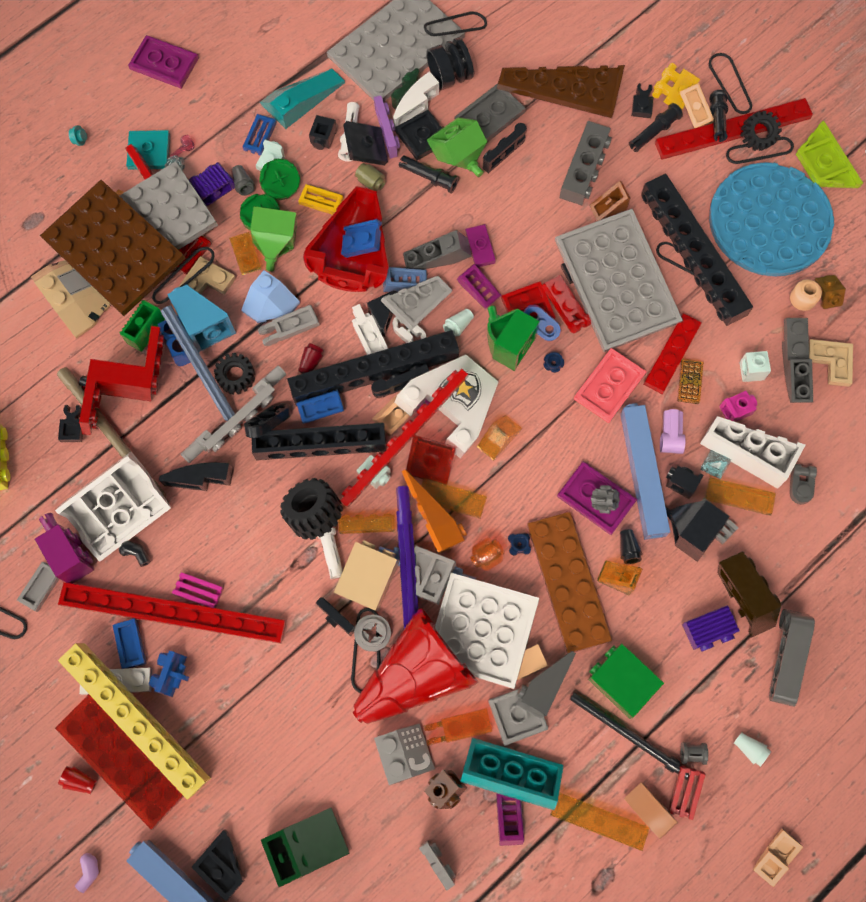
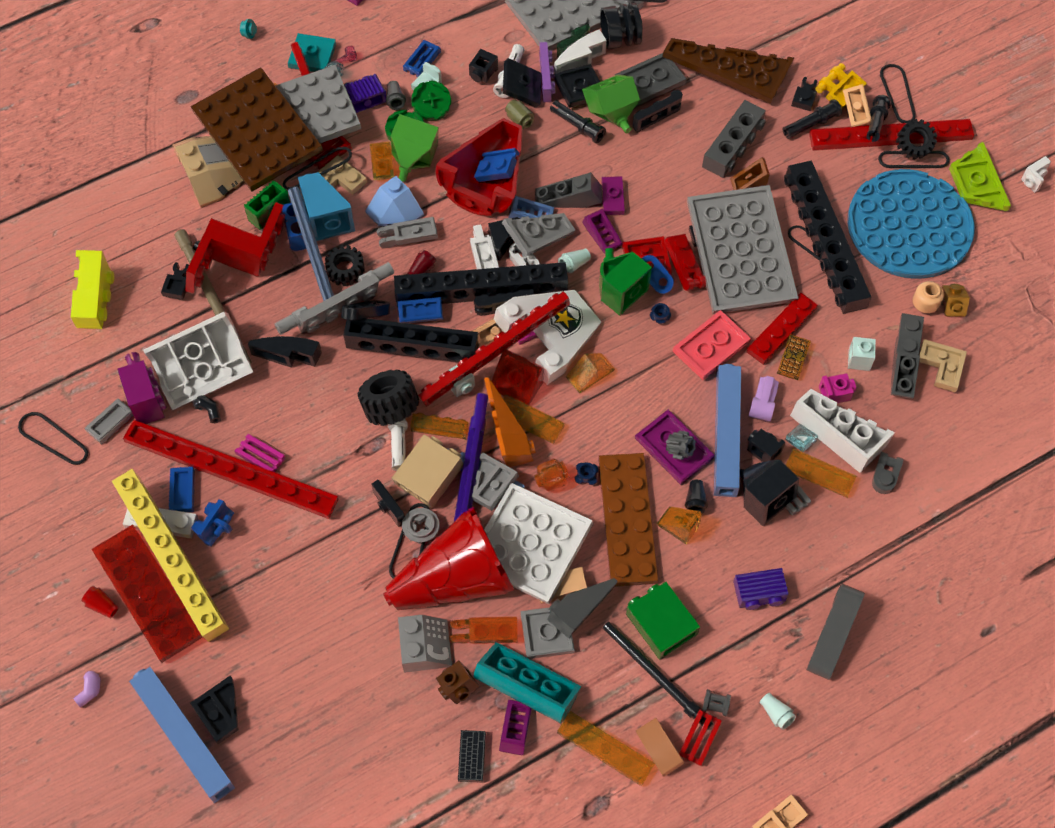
camera: 10 degrees right, 10 degrees down
teal wedge [260,69,345,129] -> none
dark green slope [261,808,350,888] -> none
yellow tile [298,184,344,215] -> none
light grey wing [419,841,456,890] -> none
dark brown wedge [717,551,781,638] -> none
none -> black tile [458,730,486,783]

